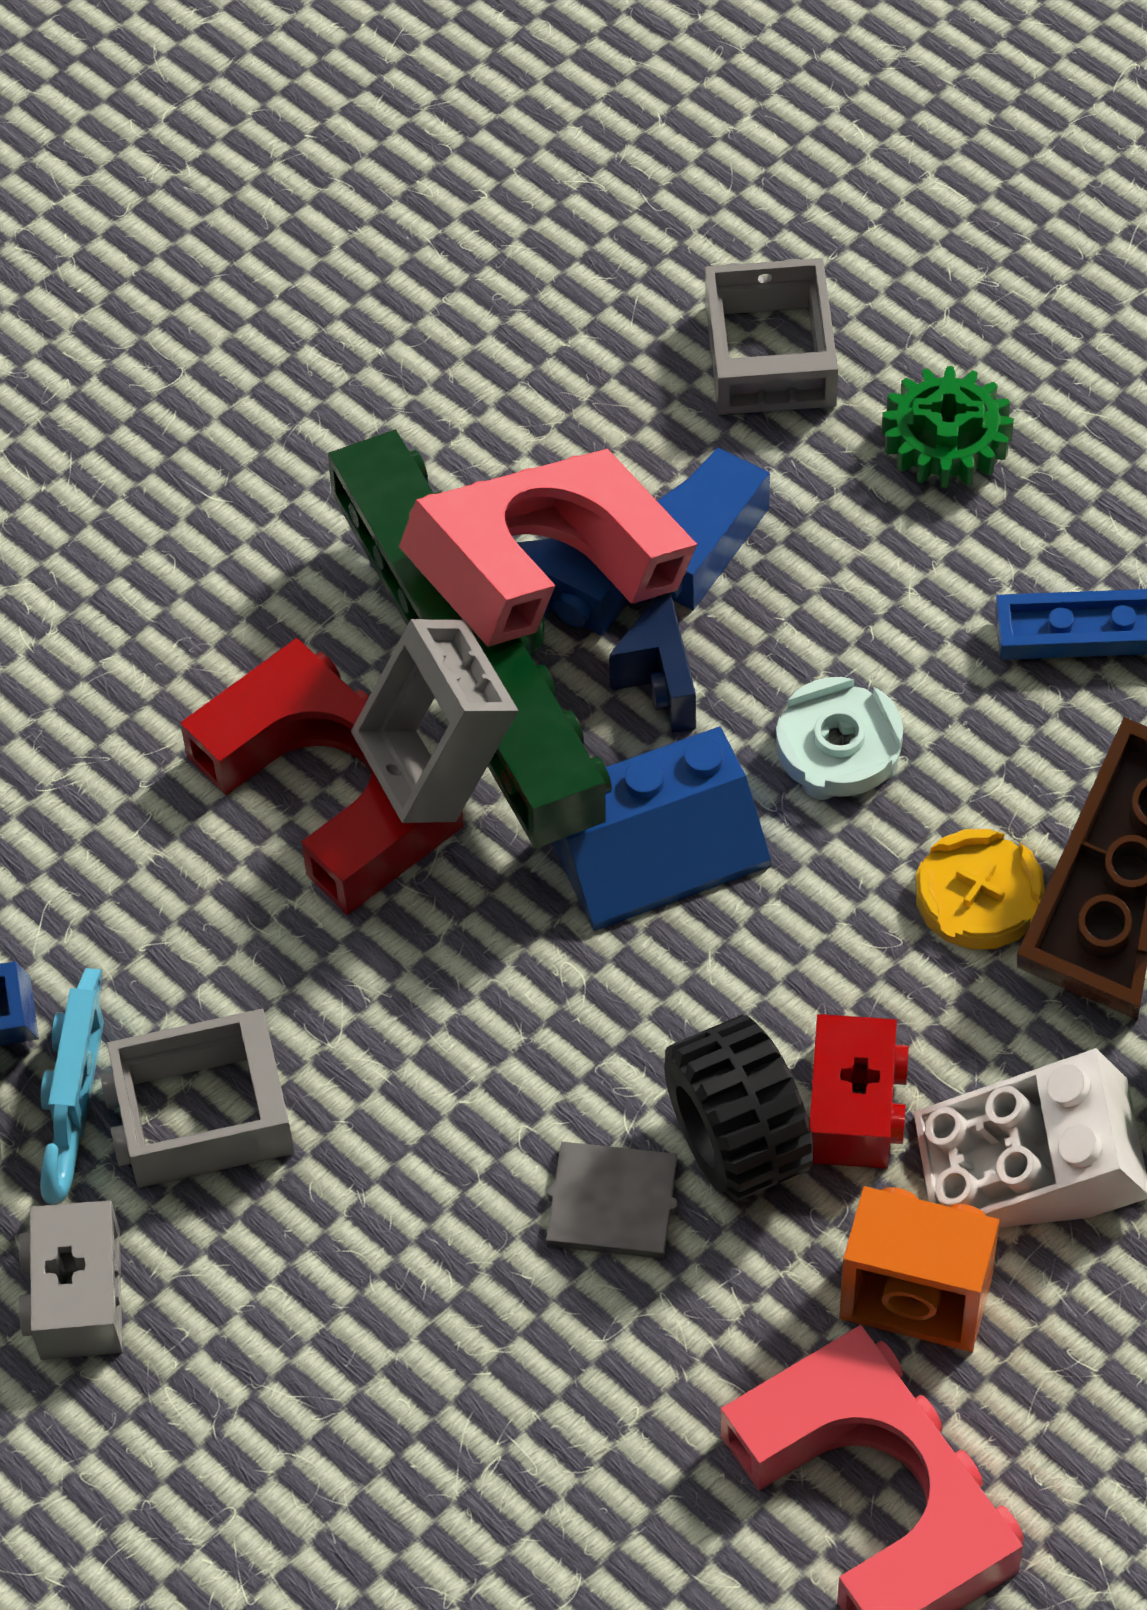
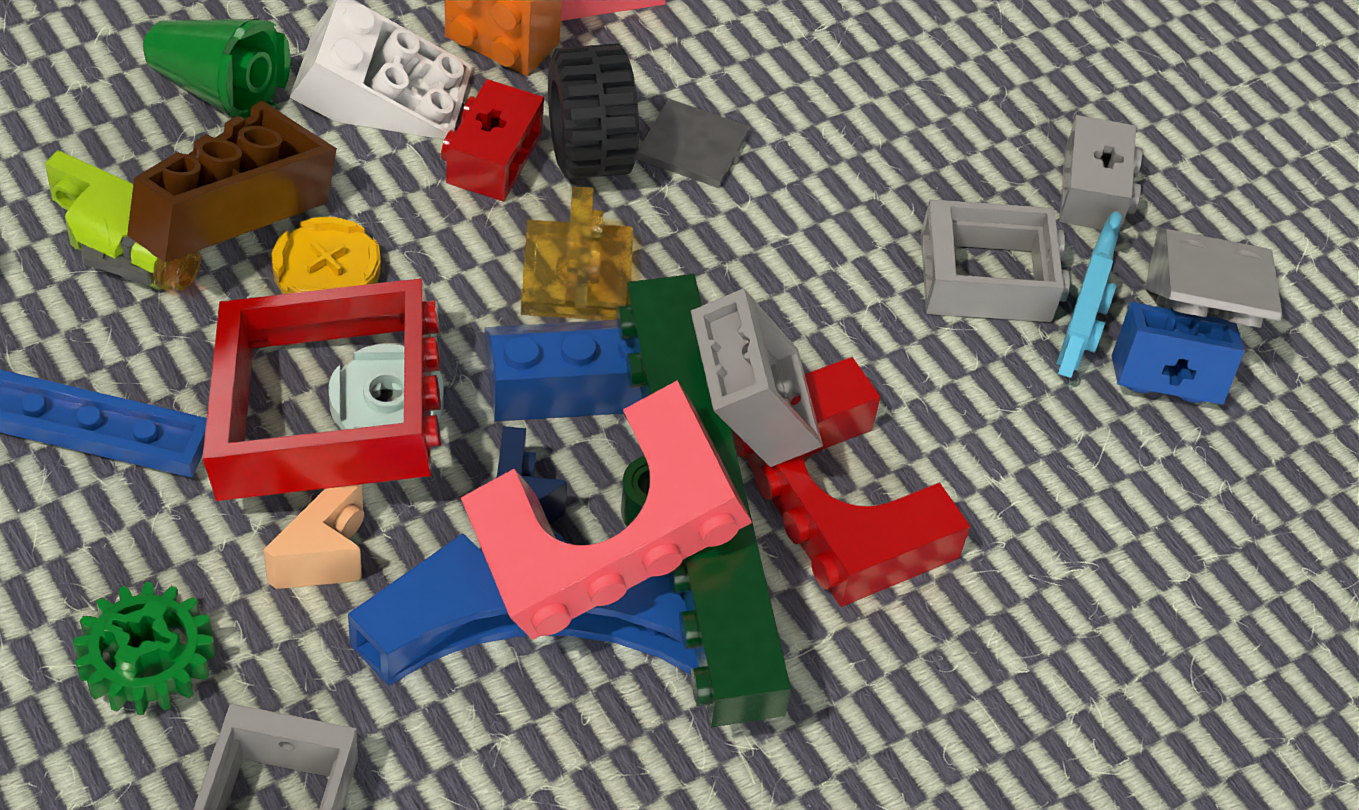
camera: 175 degrees left, 5 degrees down
none -> red window [202,278,441,501]
none -> light nougat slope [263,484,364,589]
none -> clear yellow bracket [521,186,633,320]

